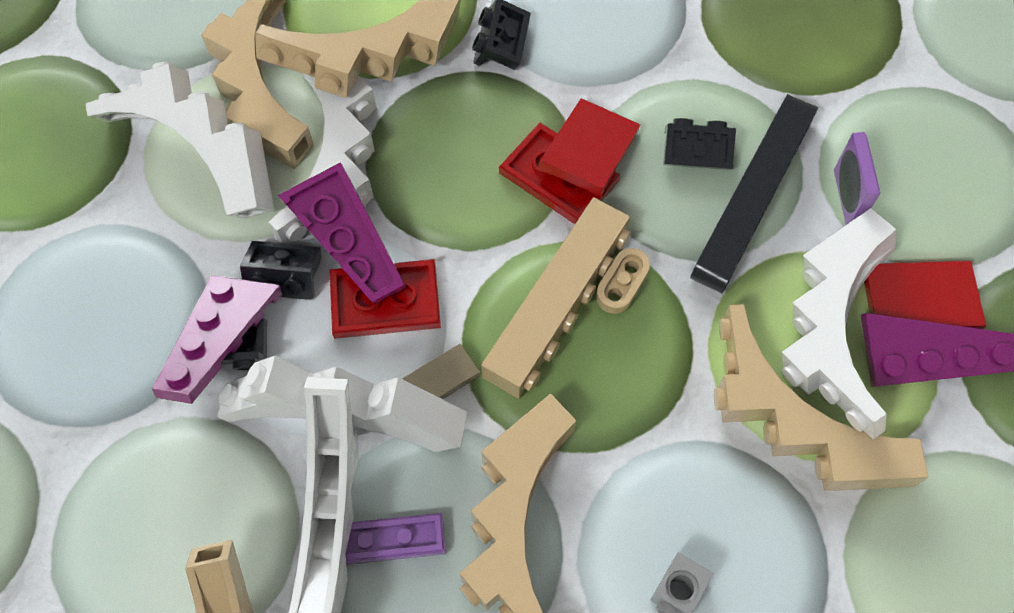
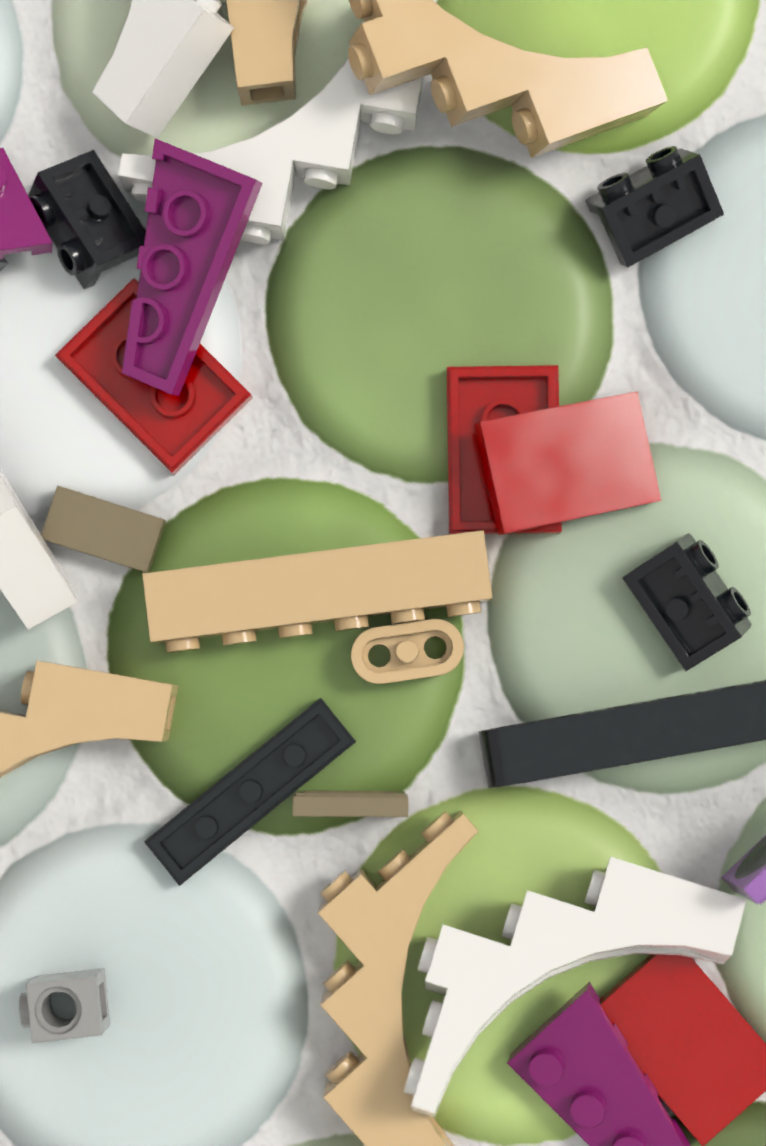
camera: 50 degrees right, 20 degrees up
none -> black tile [144,698,356,886]
none -> dark tan tile [292,790,408,817]

